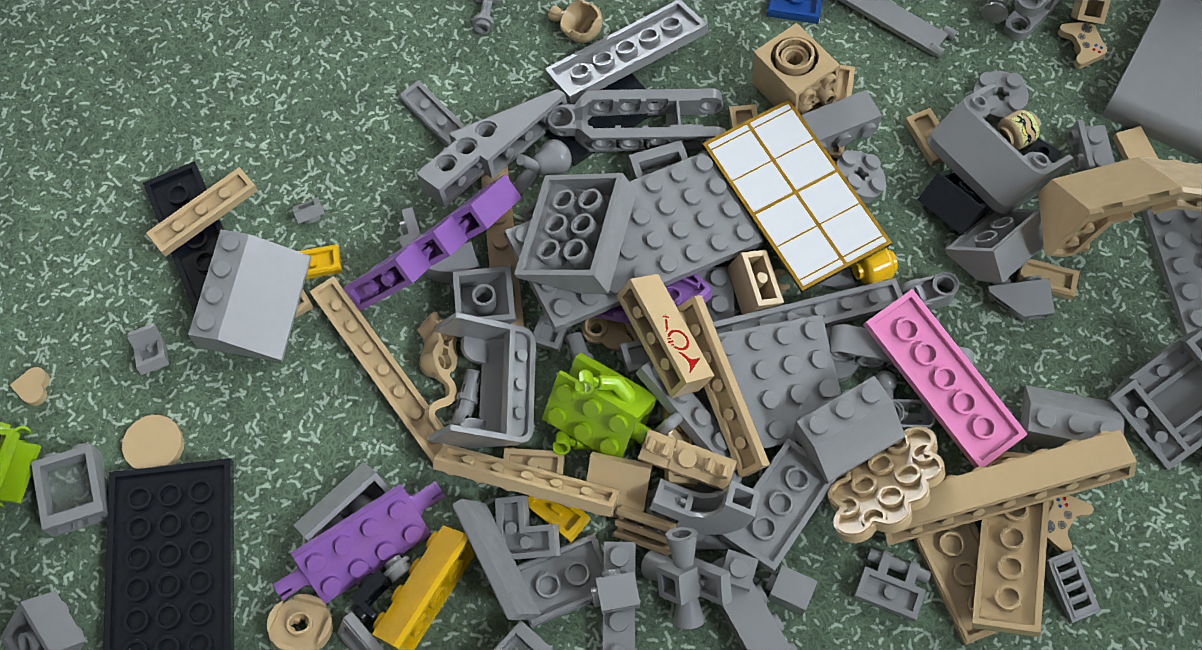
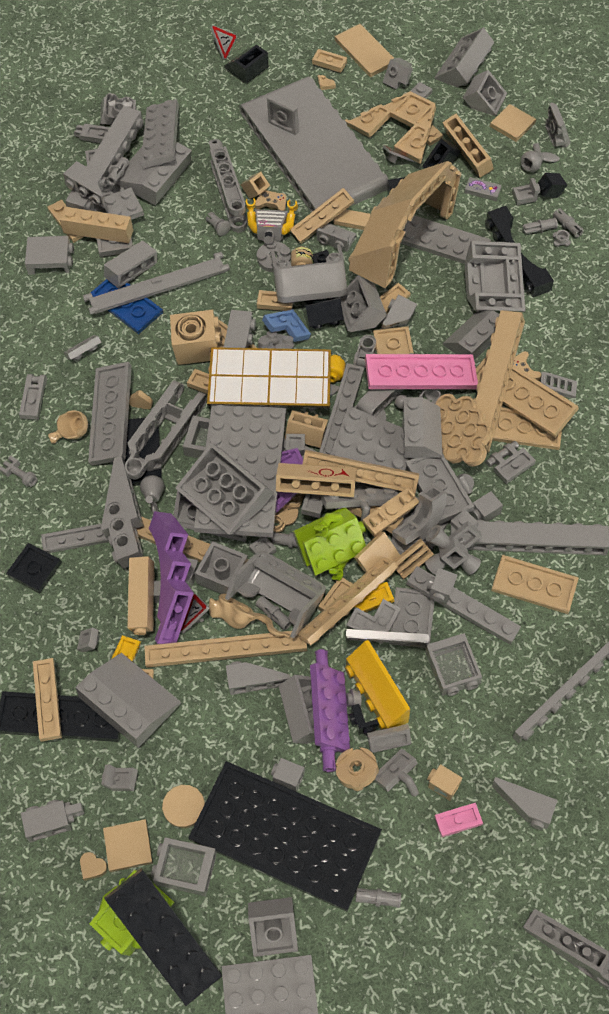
camera: 60 degrees left, 5 degrees down
none -> black plate [6,543,62,594]
none -> light grey hinge [21,800,84,843]
none -> tan tile [103,819,153,872]
none -> tan brick [127,556,155,635]
none -> tan tile [129,390,153,409]
none -> piece [180,594,209,633]
none -> light grey slope [226,661,290,695]
none -> torso [245,198,298,244]
none -> medium blue plate [262,309,311,342]
none -> light grey brick [271,758,305,792]
none -> light grey plate [286,434,305,454]
none -> tan plate [291,188,355,244]
none -> tan tile [373,326,414,354]
none -> light grey plate [457,473,474,494]

